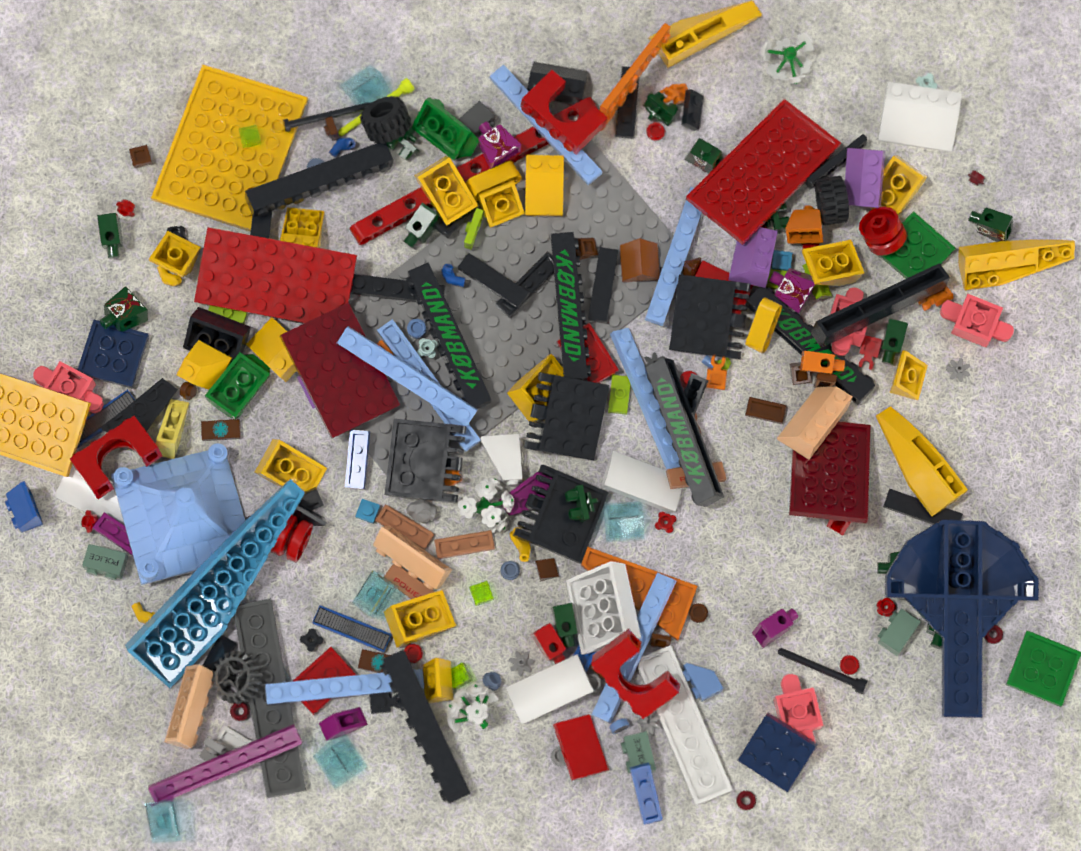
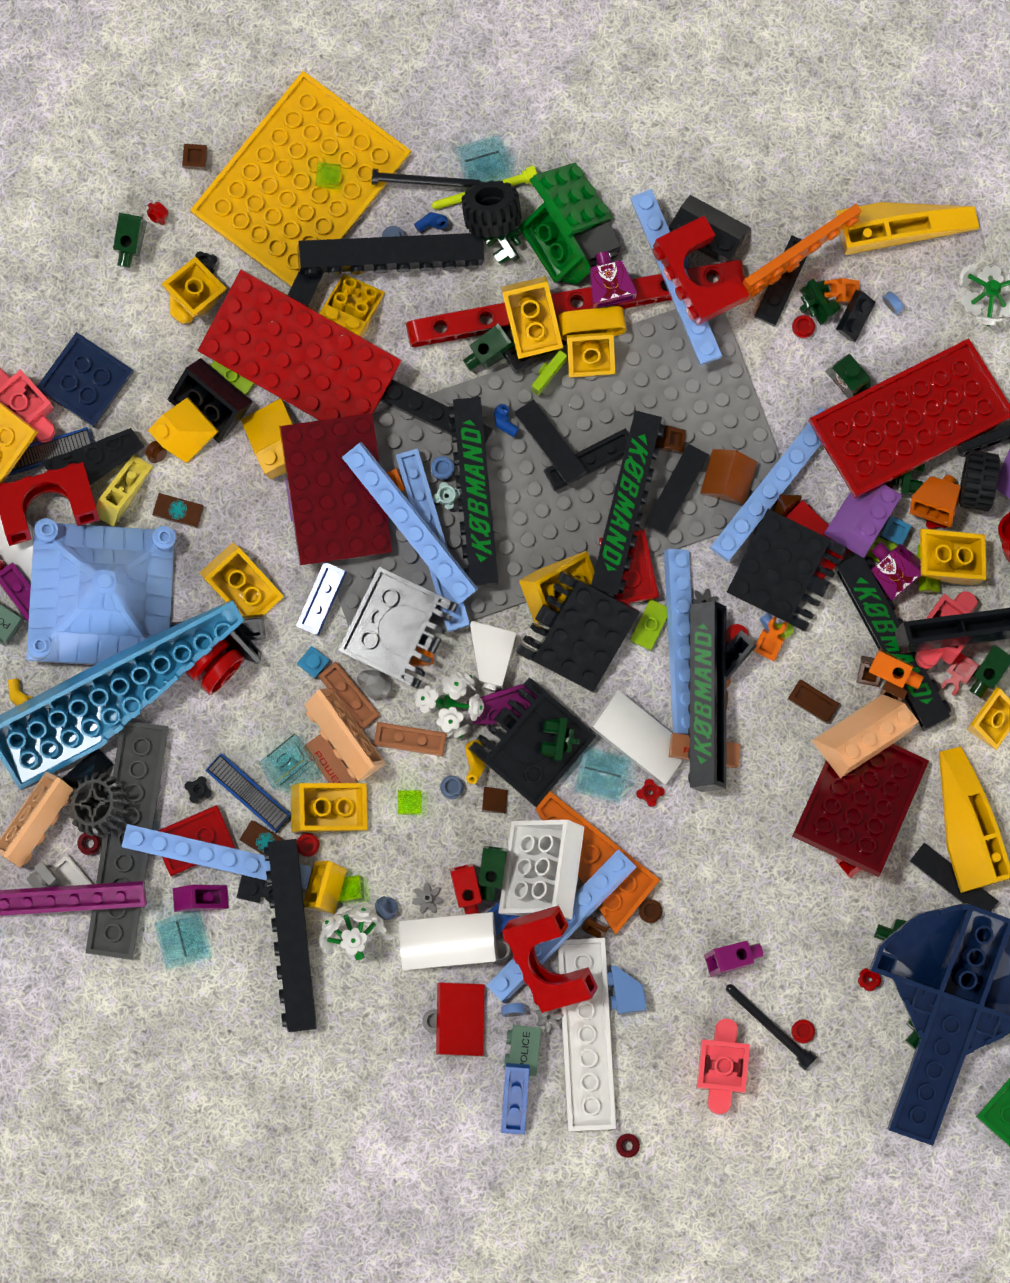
camera: 20 degrees right, 5 degrees up
dark green torso [99,286,148,332] -> none
green slope [205,352,270,420] -> none
reddish brown plate [323,116,339,141] -> none
yellow slope [525,155,564,216] -> none
dark blue plate [737,712,818,793] -> none
yellow beam [745,297,782,354] -> none
sand green brick [878,608,921,656] -> none
dark red plate [984,625,1003,644] -> none
none -> green plate [530,162,614,236]
none -> medium blue tile [882,291,903,315]

